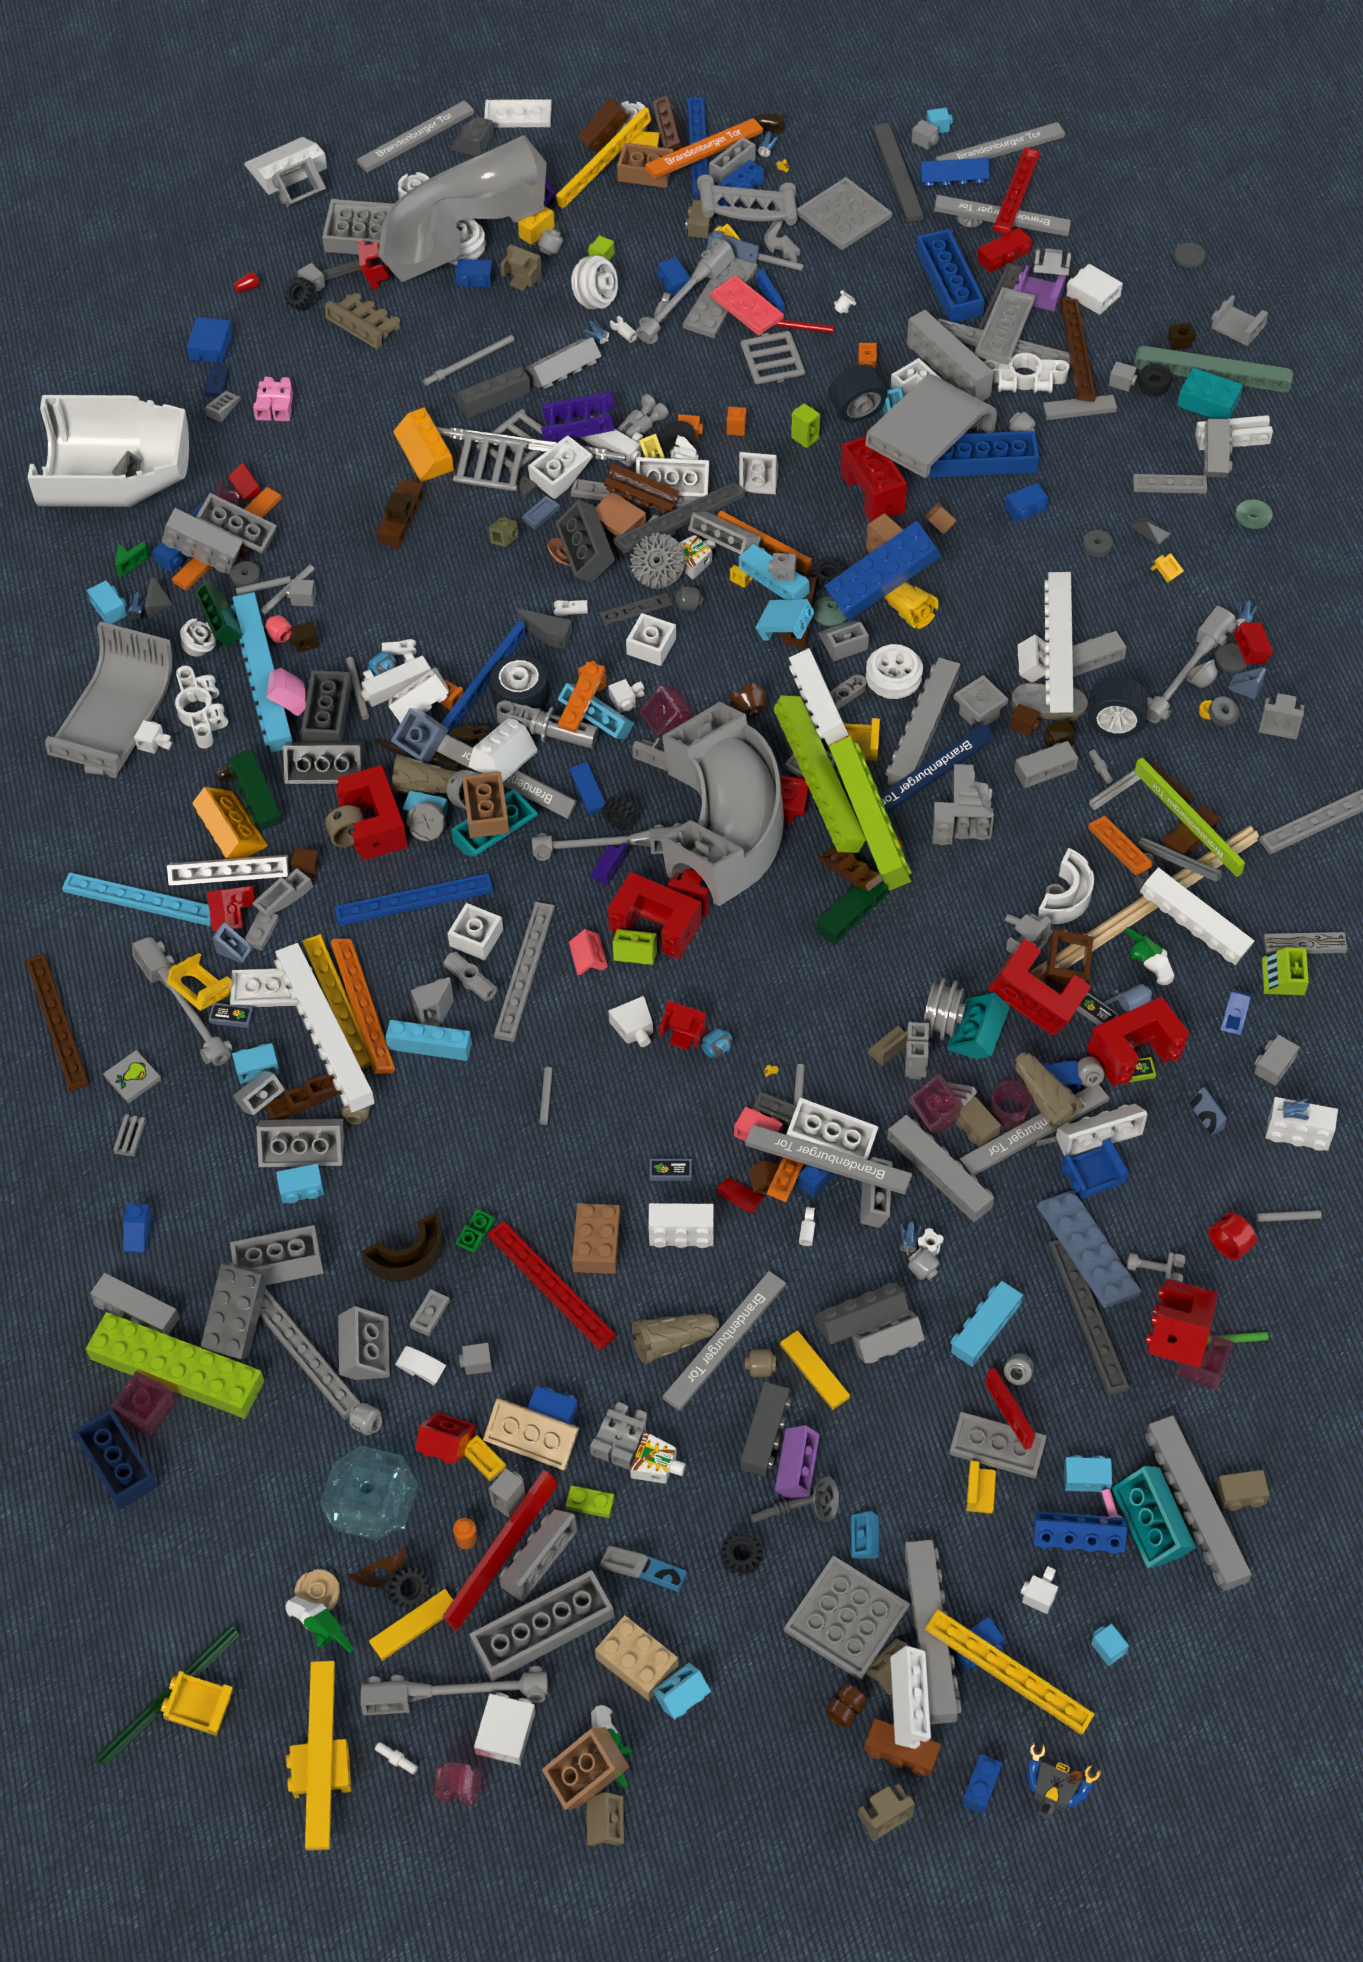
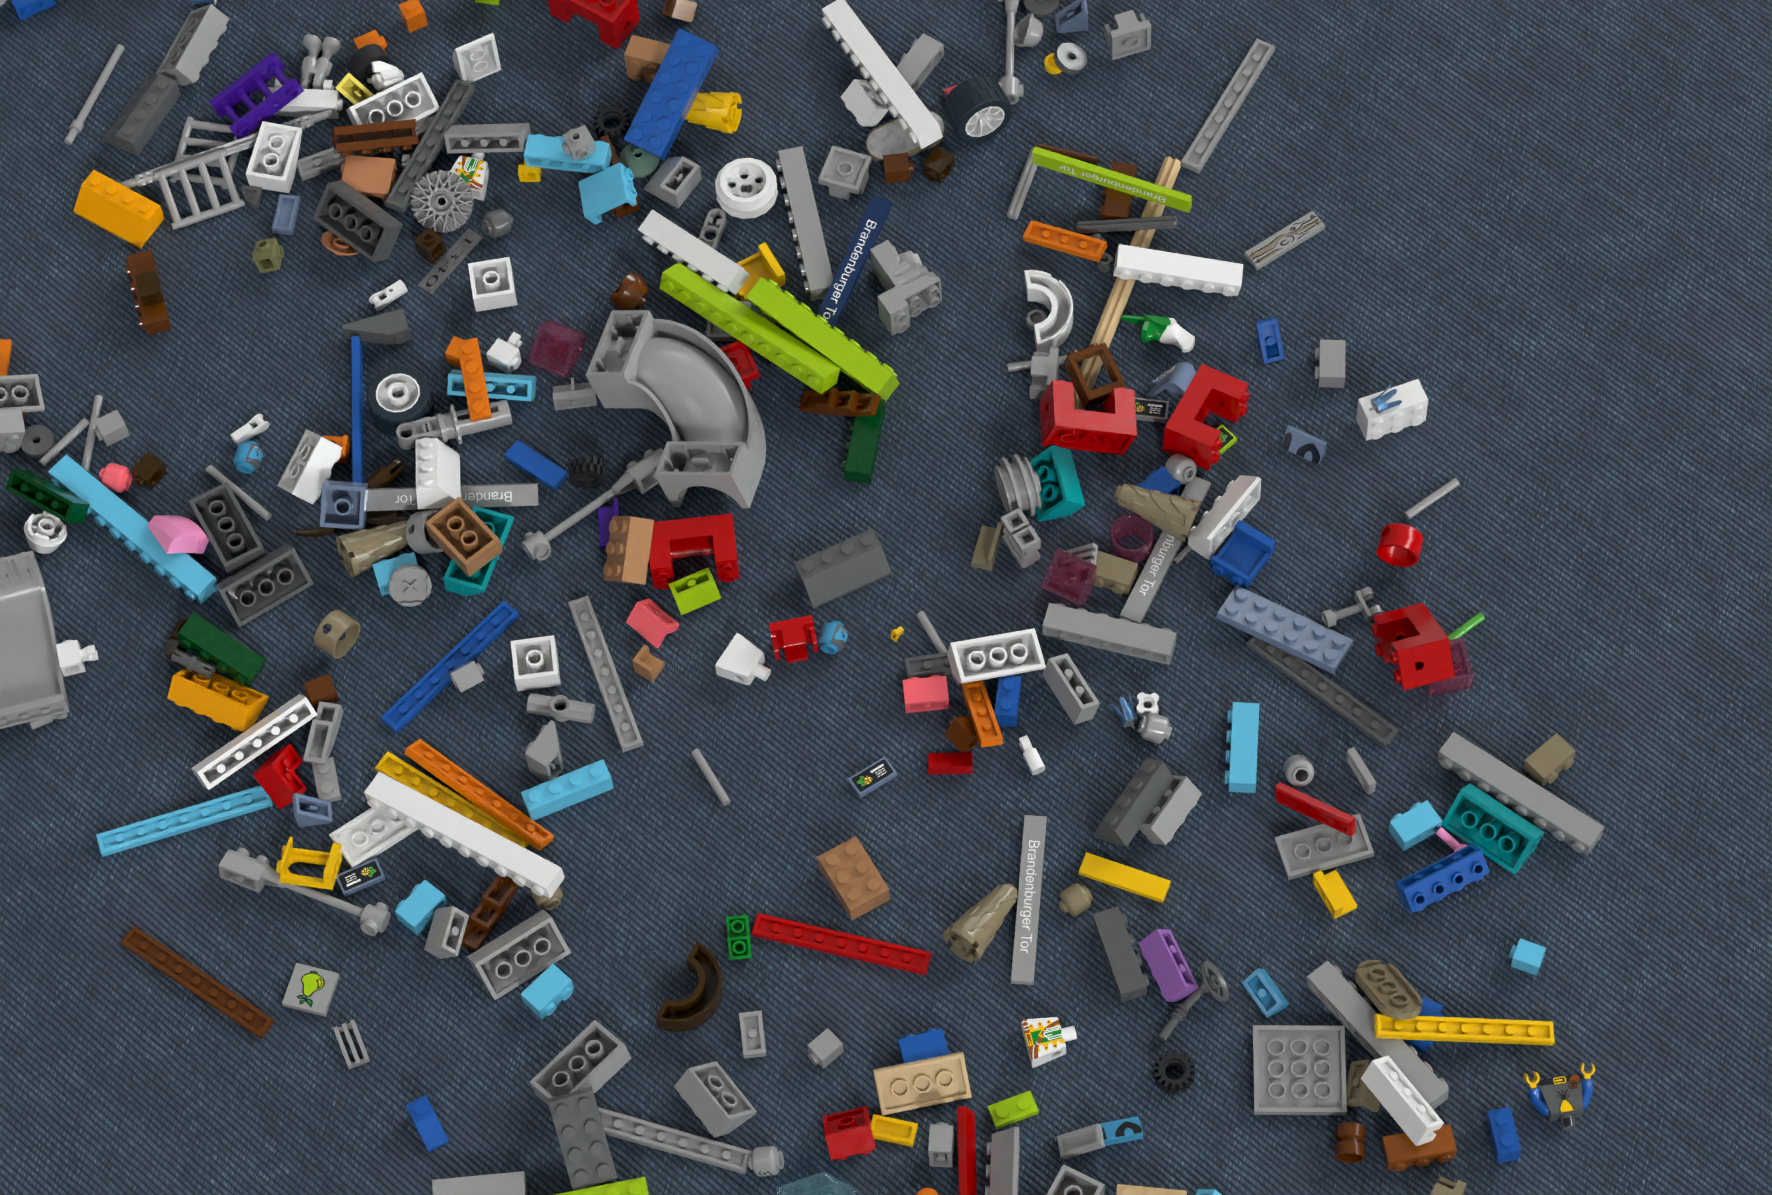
camera: 30 degrees left, 5 degrees up
white piece [175,666,228,748] -> none
red piece [335,765,408,861] -> none
white brick [361,652,431,707] -> none
white slope [395,1346,446,1385] -> none
light grey hips [590,1402,647,1470] -> none
white brick [649,1203,714,1248] -> none
red panel [668,869,712,917] -> none
orange tile [717,511,812,575] -> none
light grey tile [745,1125,912,1195] -> none
light grey brick [1014,741,1078,788] -> none
white brick [1021,1566,1058,1614] -> none
light grey bar [1089,750,1113,784] -> none
lime slope [1262,947,1309,995] -> none
none -> dark grey pin [171,648,216,679]
none -> dark brown brick [414,227,446,265]
none -> light grey brick [448,661,484,693]
none -> medium nougat brick [603,516,654,585]
none -> medium nougat panel [632,645,665,682]
none -> dark grey slope [794,529,892,609]
none -> light grey tile [1346,747,1376,795]
none -> dark tan tile [1354,960,1422,1020]

